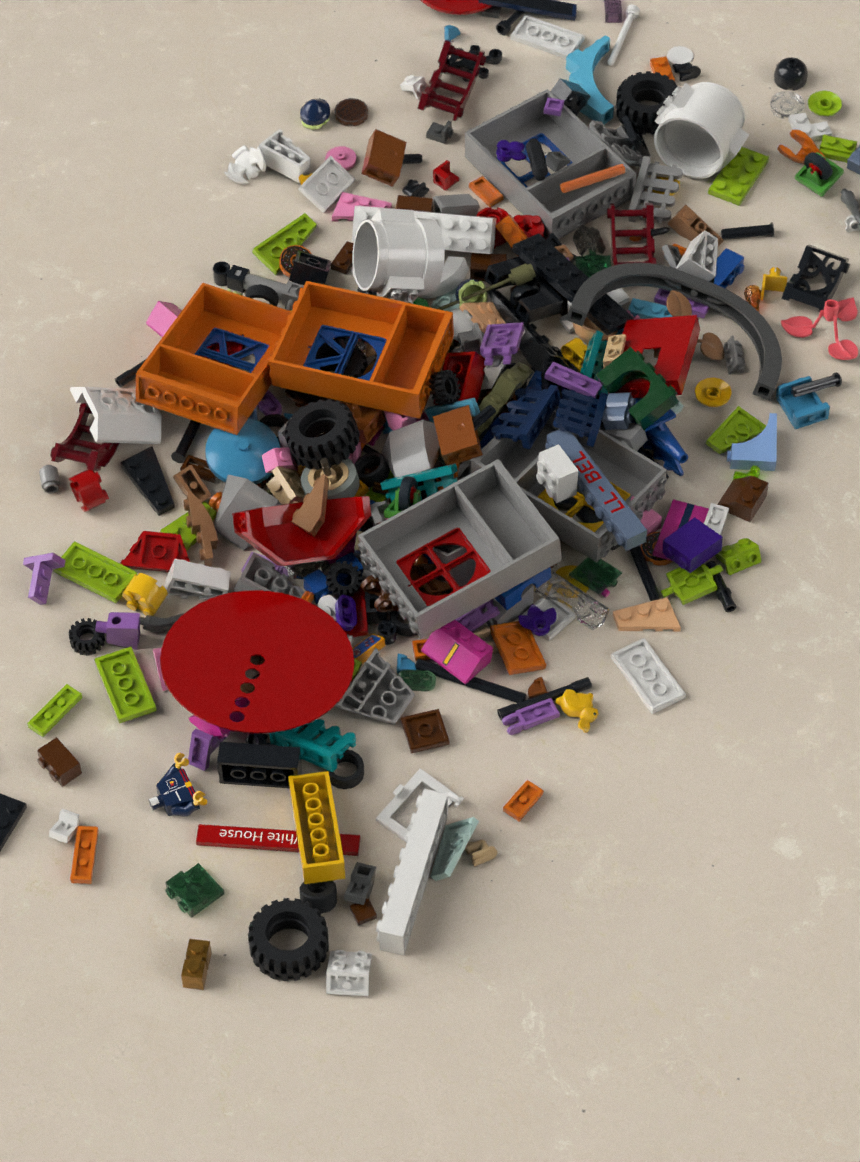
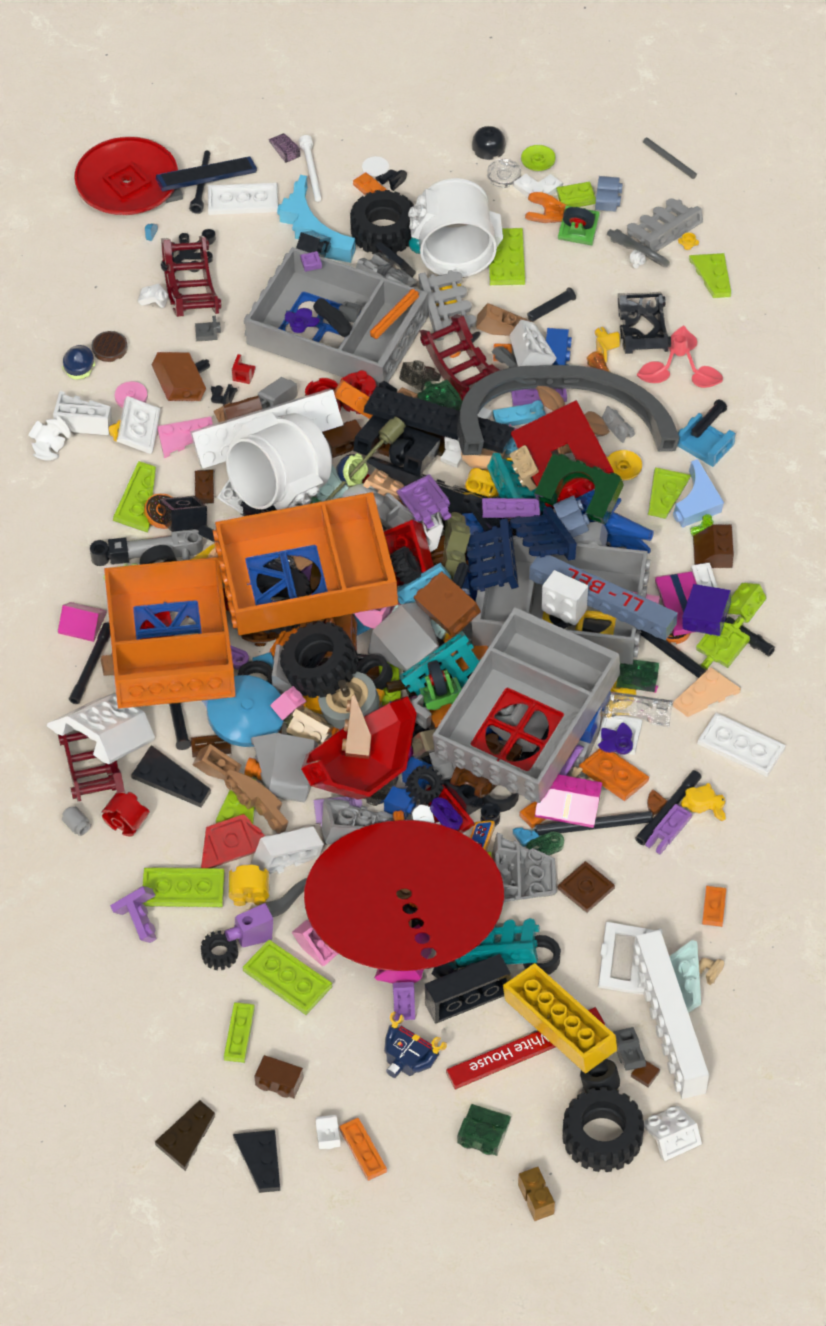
camera: 30 degrees left, 0 degrees up
orange tile [469,176,504,207] -> none

